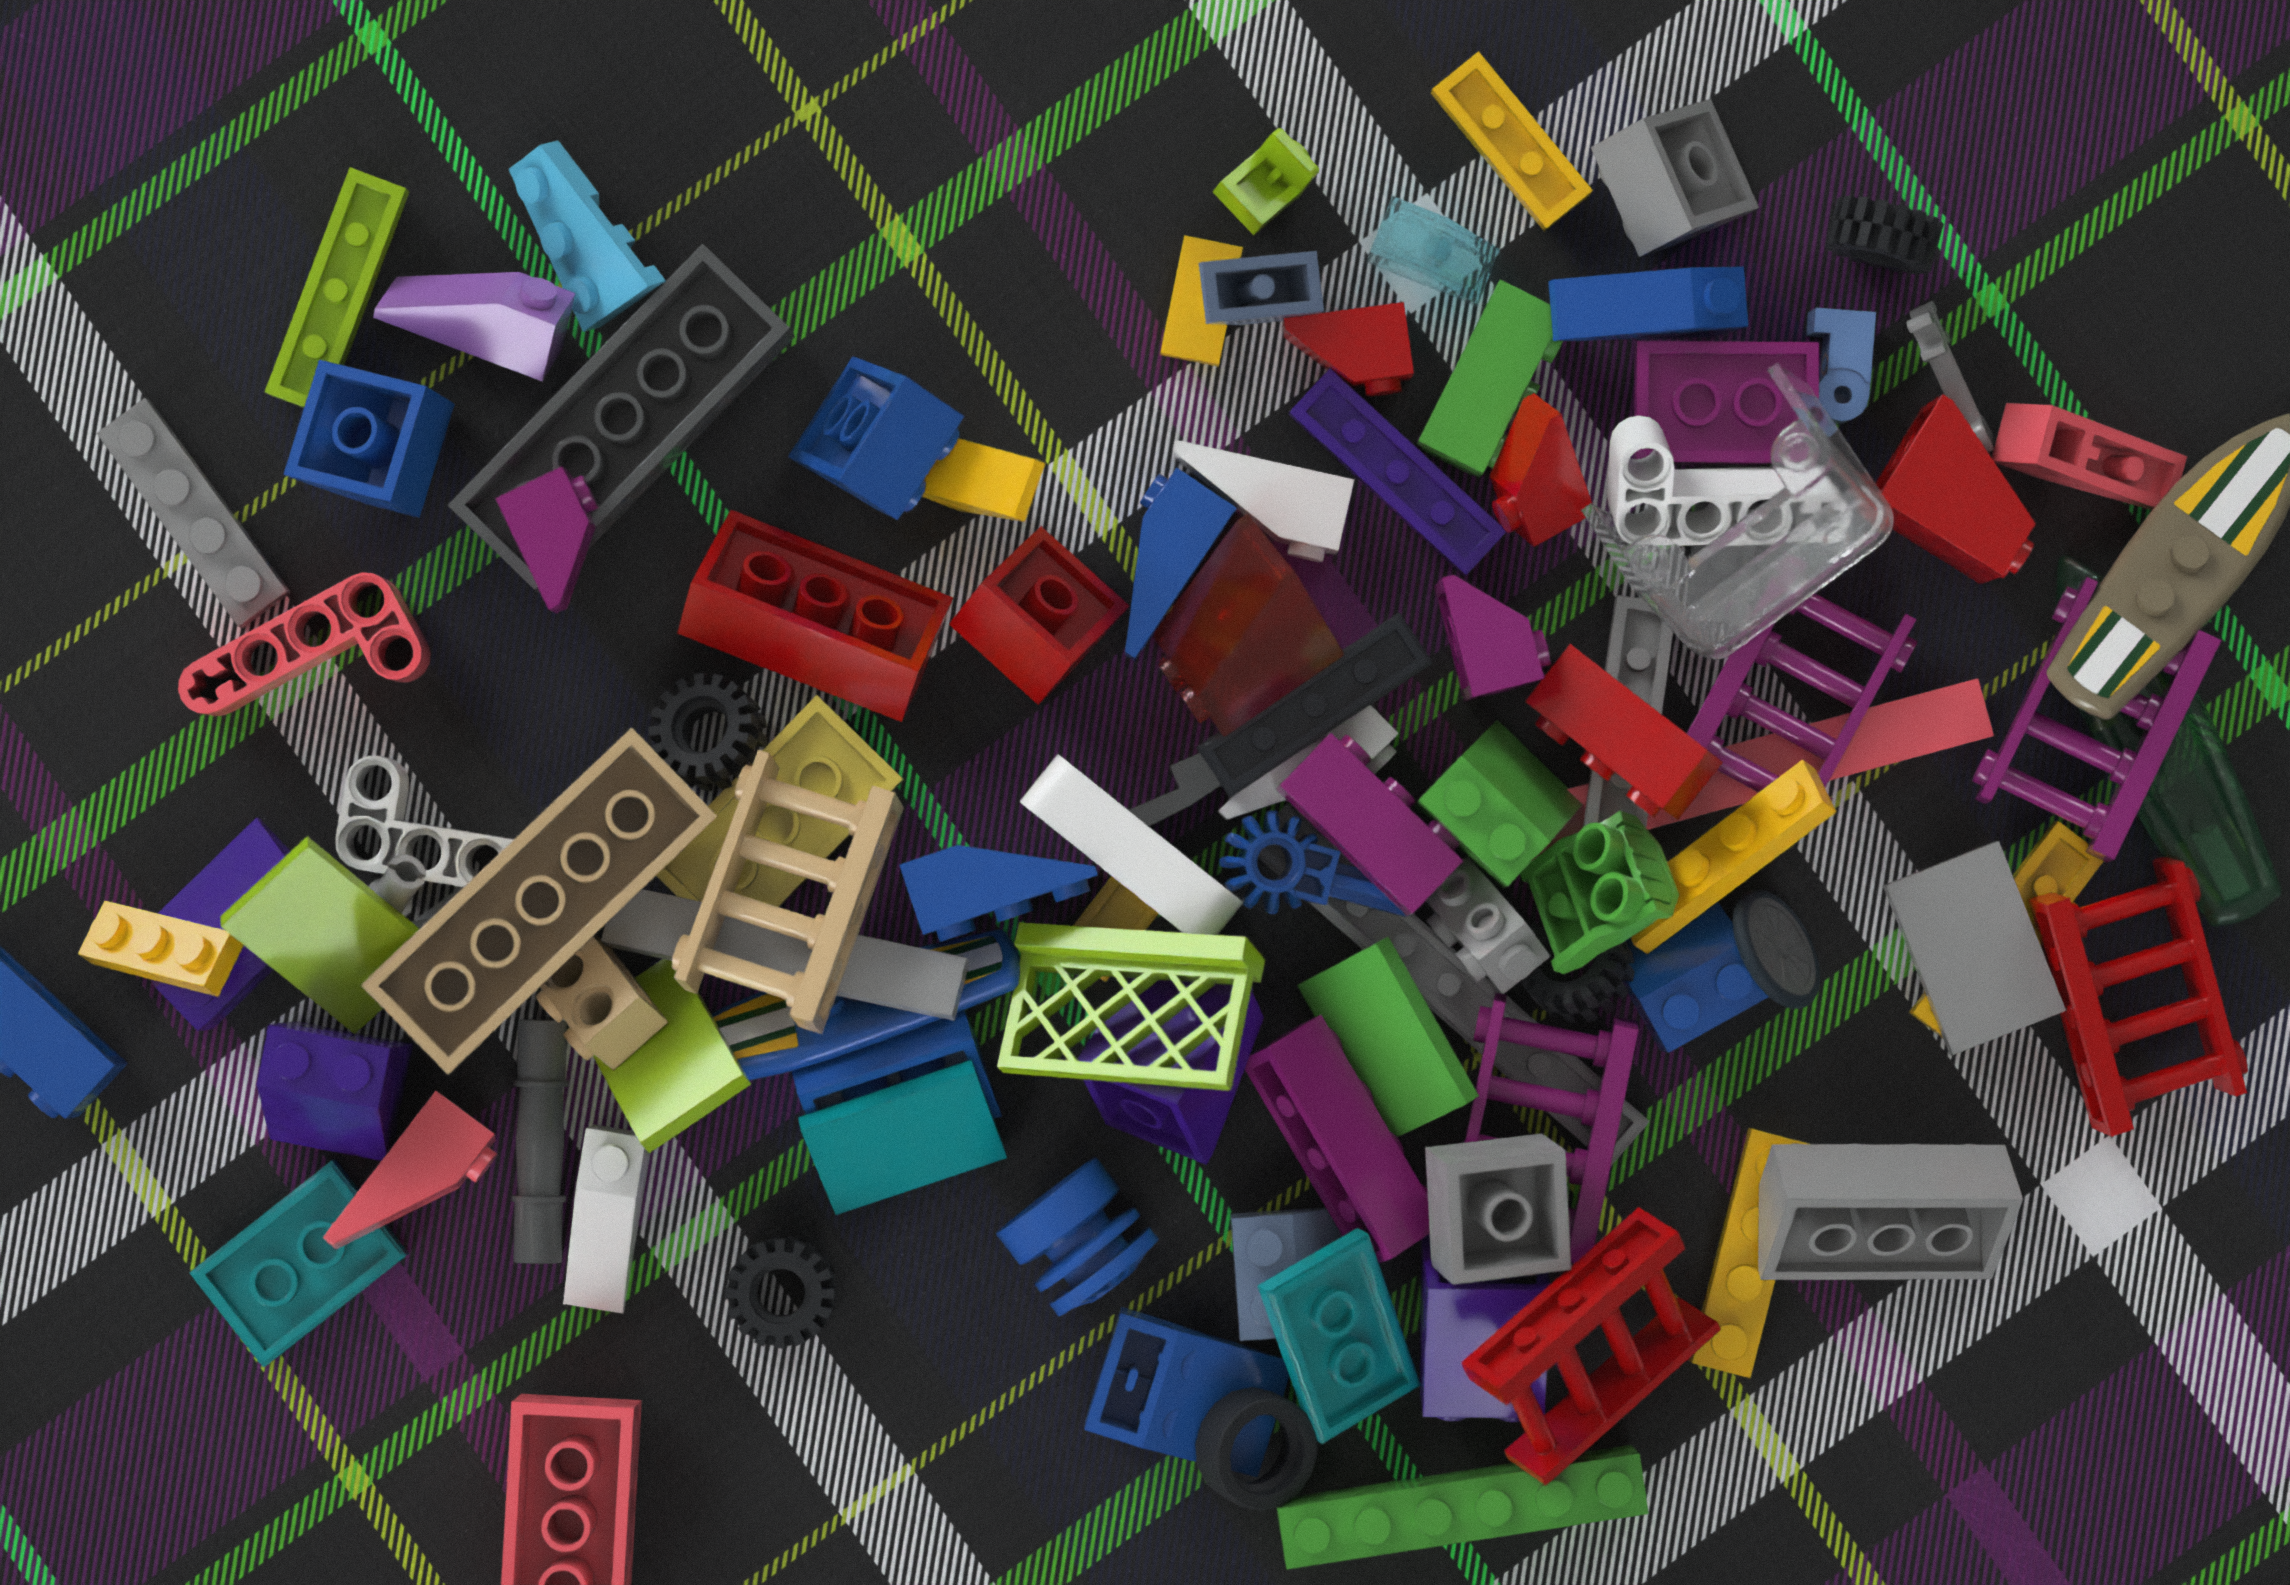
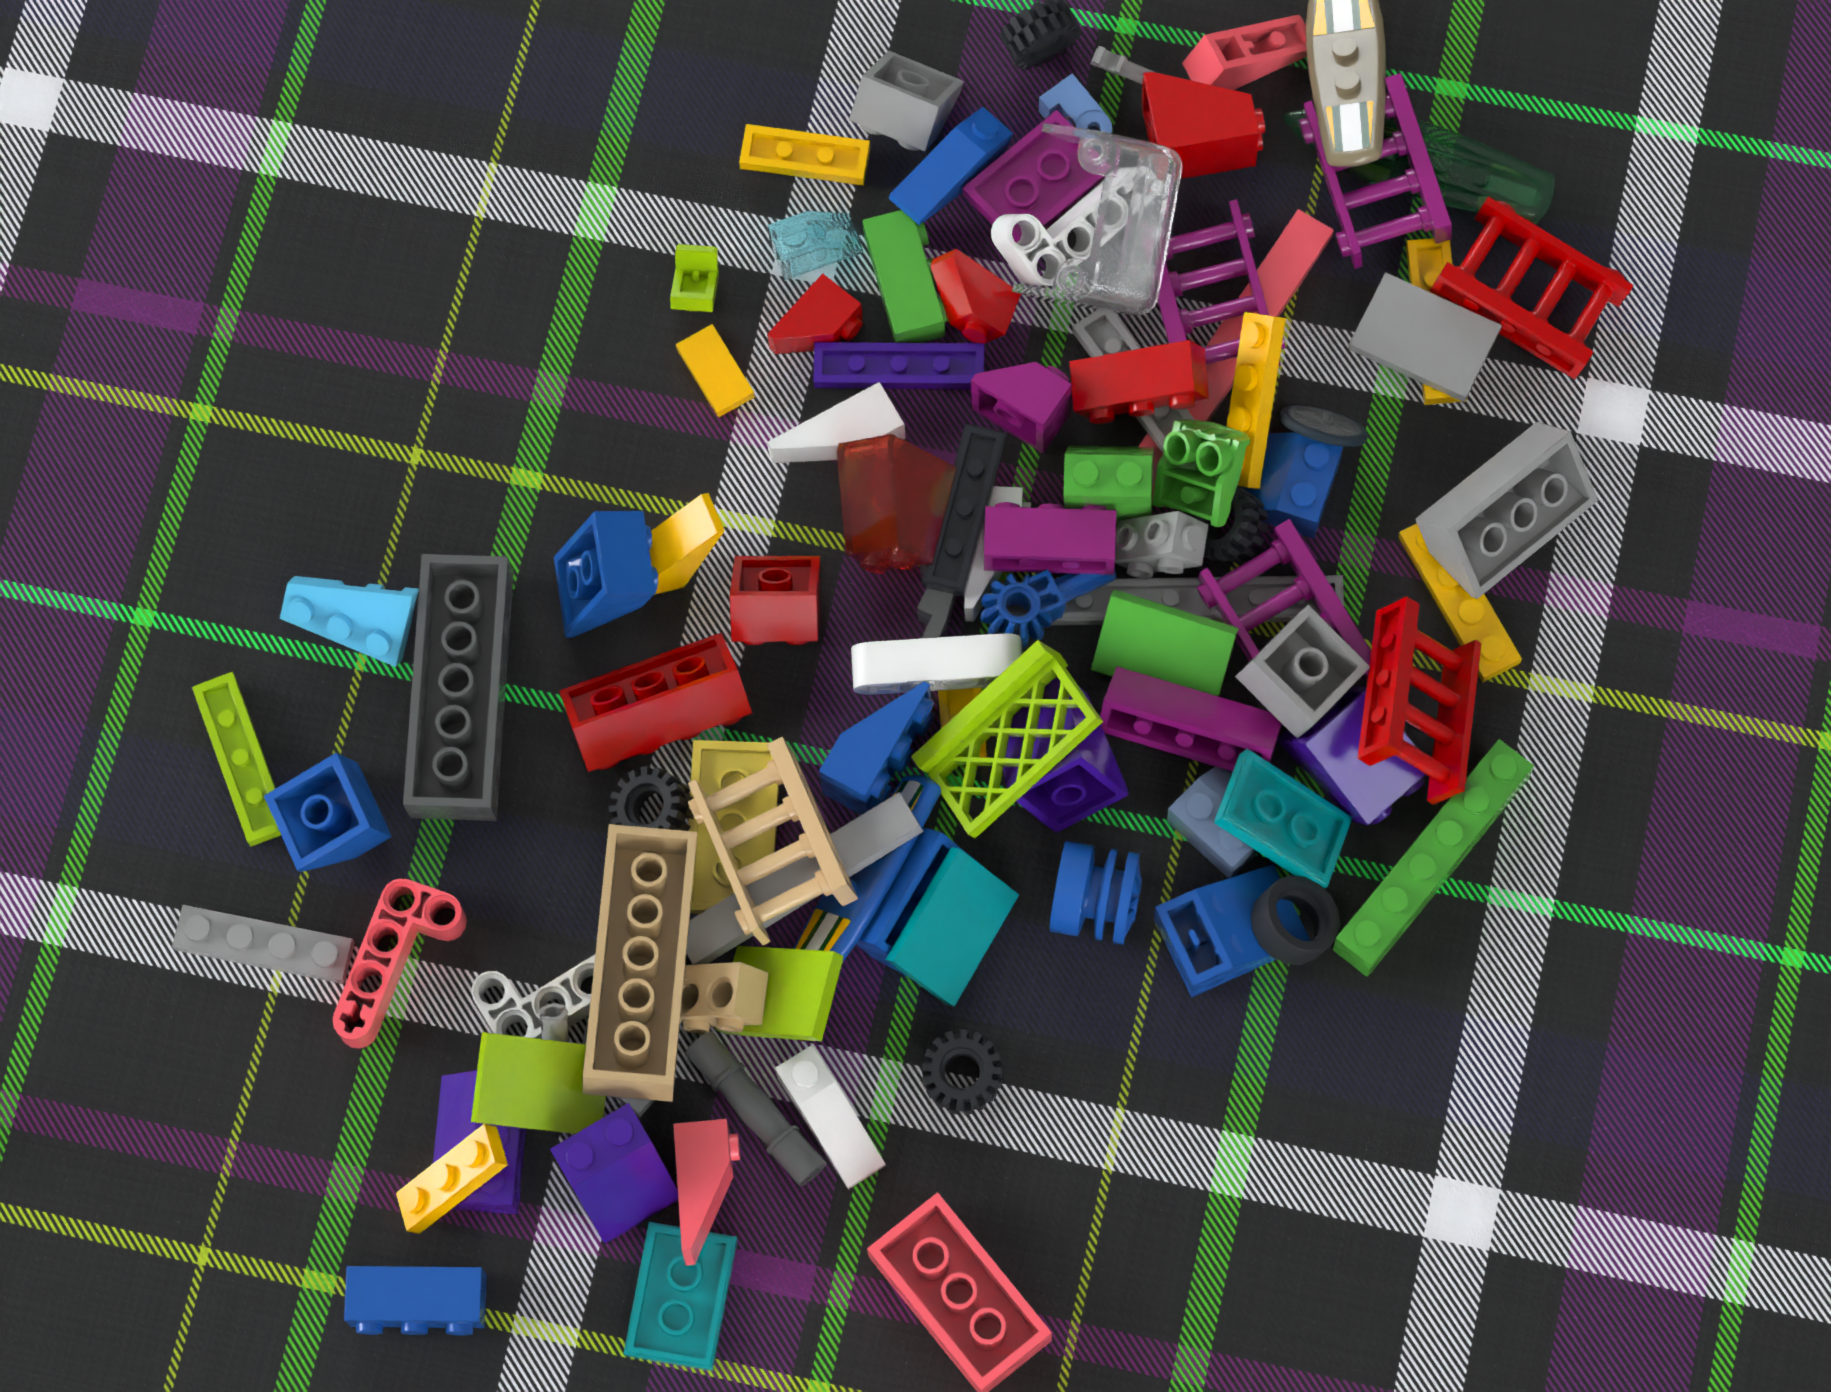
camera: 30 degrees left, 15 degrees down
medium lavender slope [373,272,576,381] -> none
magenta slope [495,466,598,613] -> none
blue slope [1125,467,1237,661] -> none
sand blue slope [1198,251,1324,325] -> none

